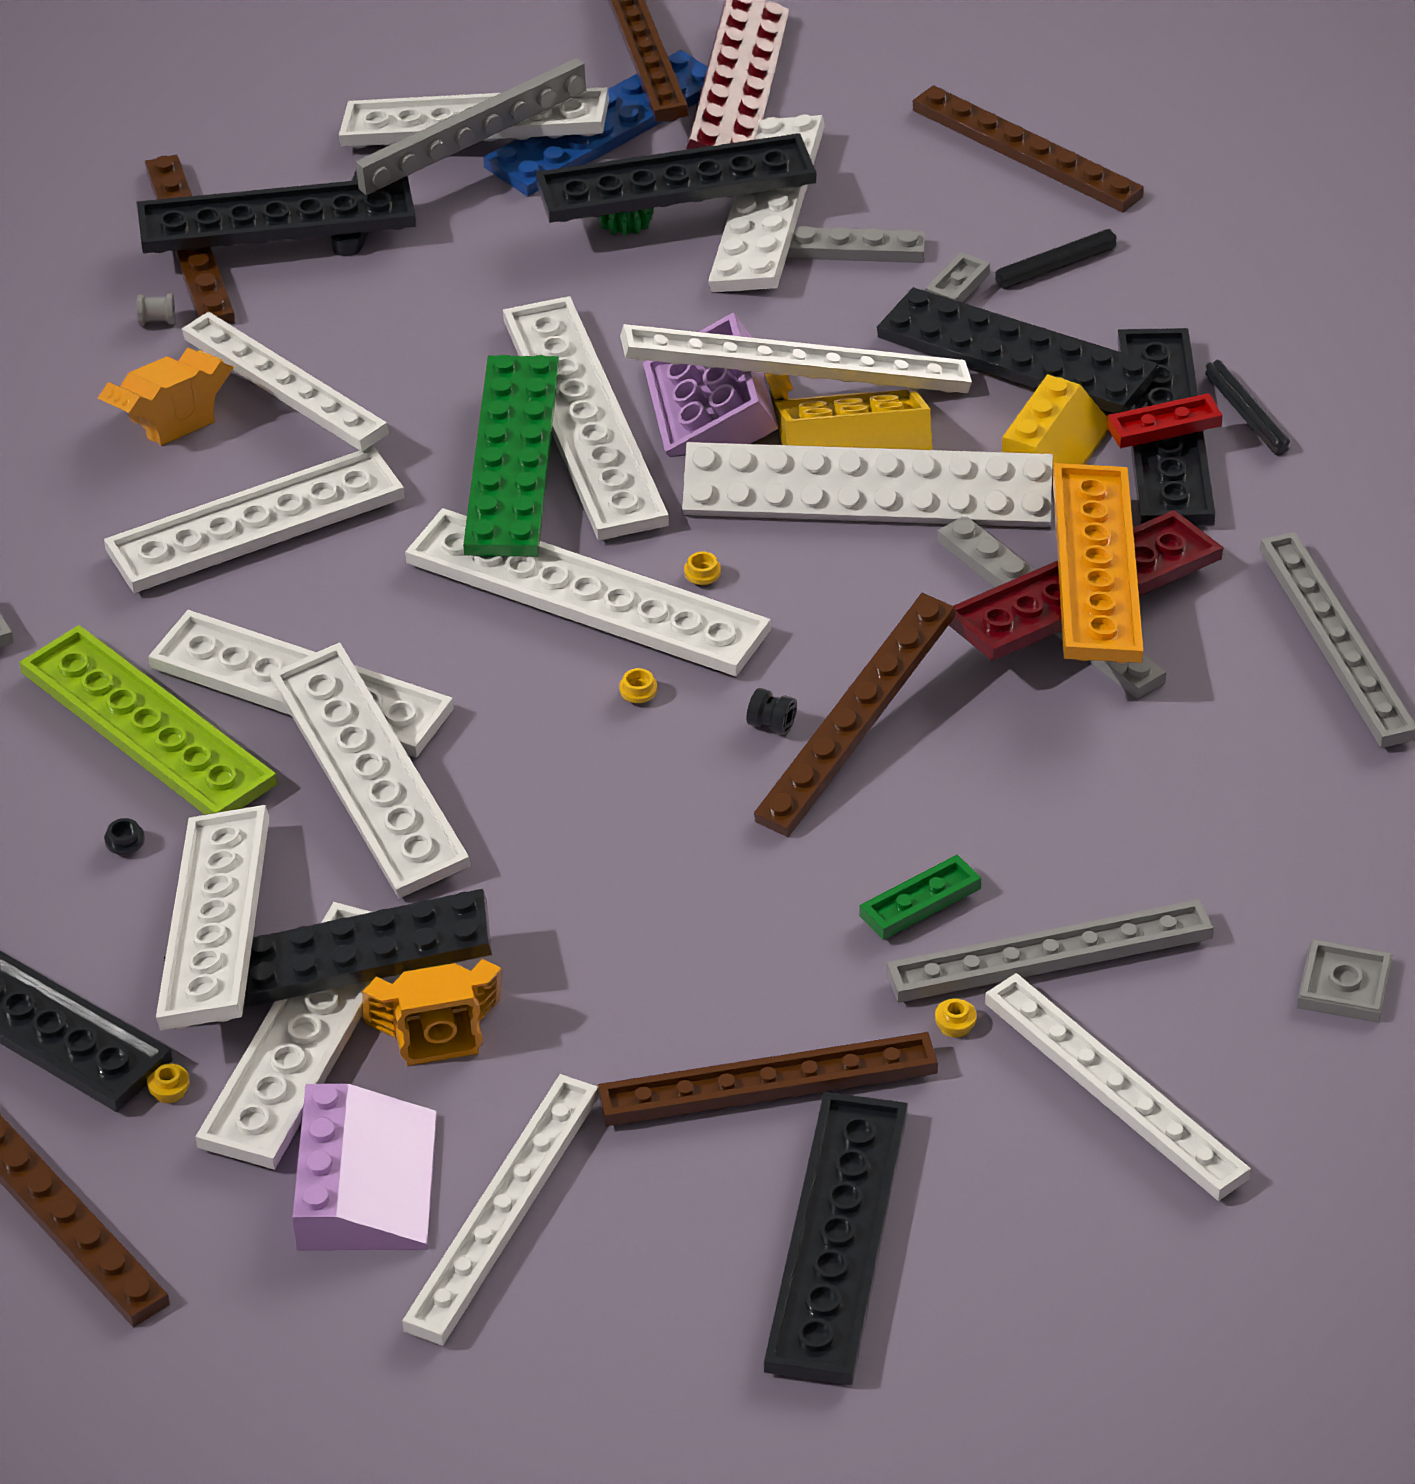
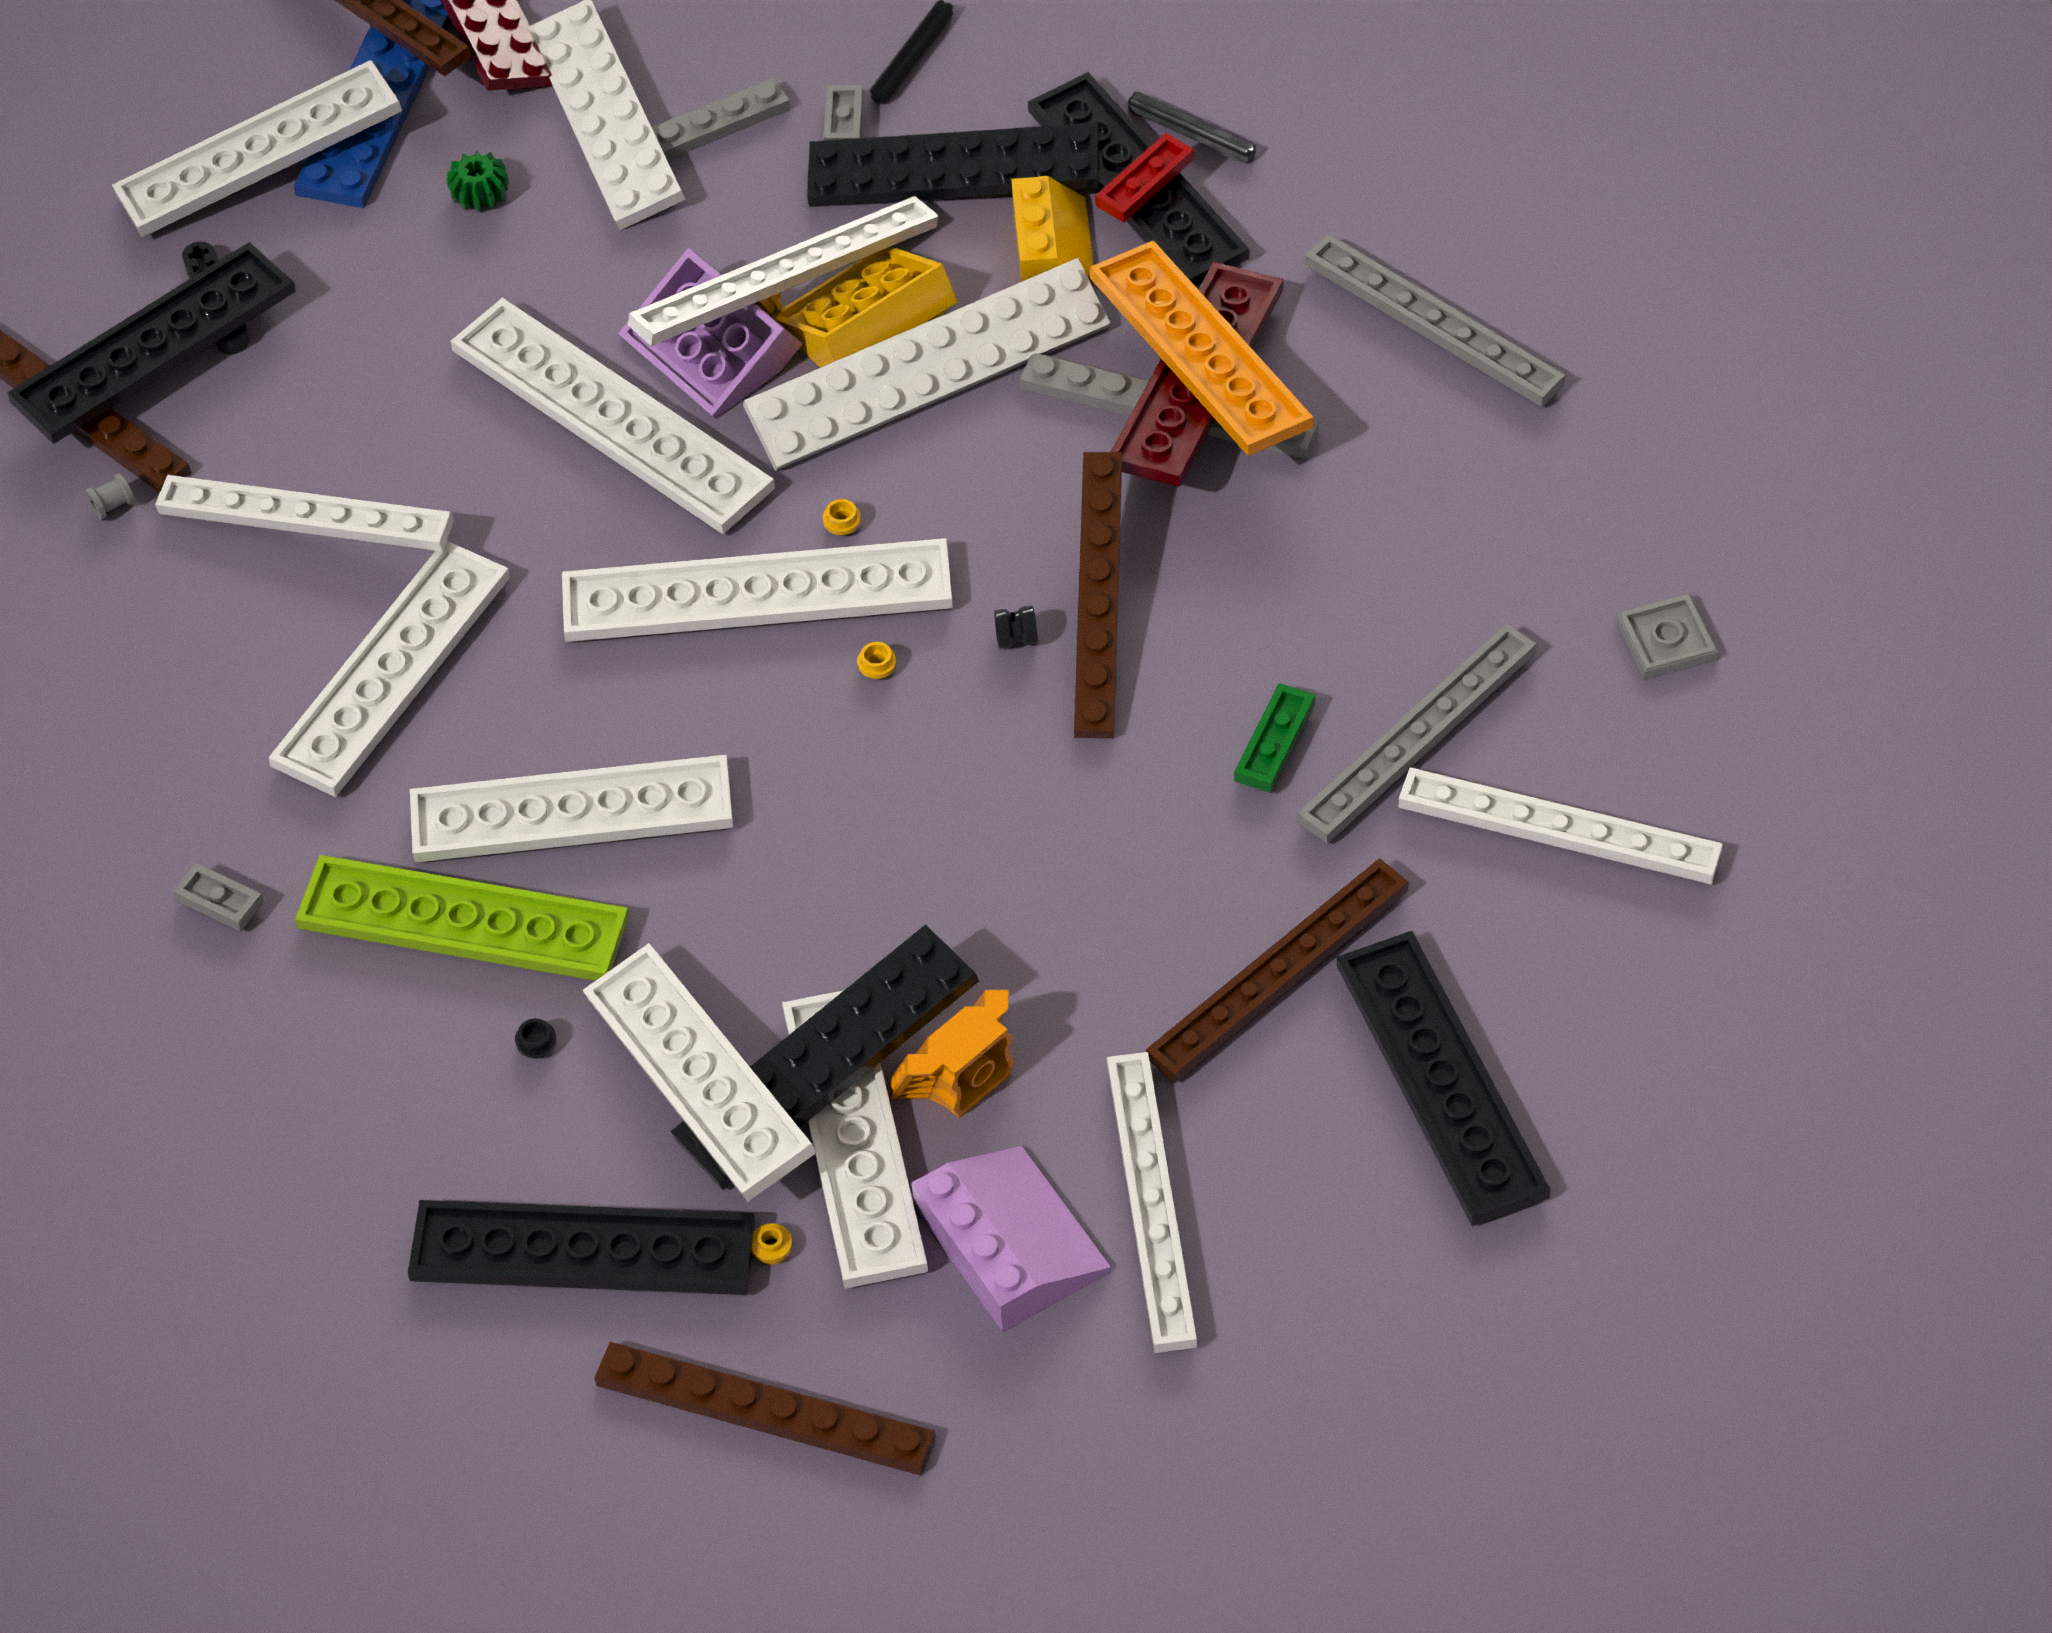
camera: 30 degrees left, 10 degrees up
light orange slope [98,347,234,446] -> none
white plate [270,642,471,899] -> none
light grey plate [356,58,587,195] -> none
green plate [463,354,559,557] -> none
black plate [536,133,816,223] -> none
yellow plate [935,999,977,1038] -> none

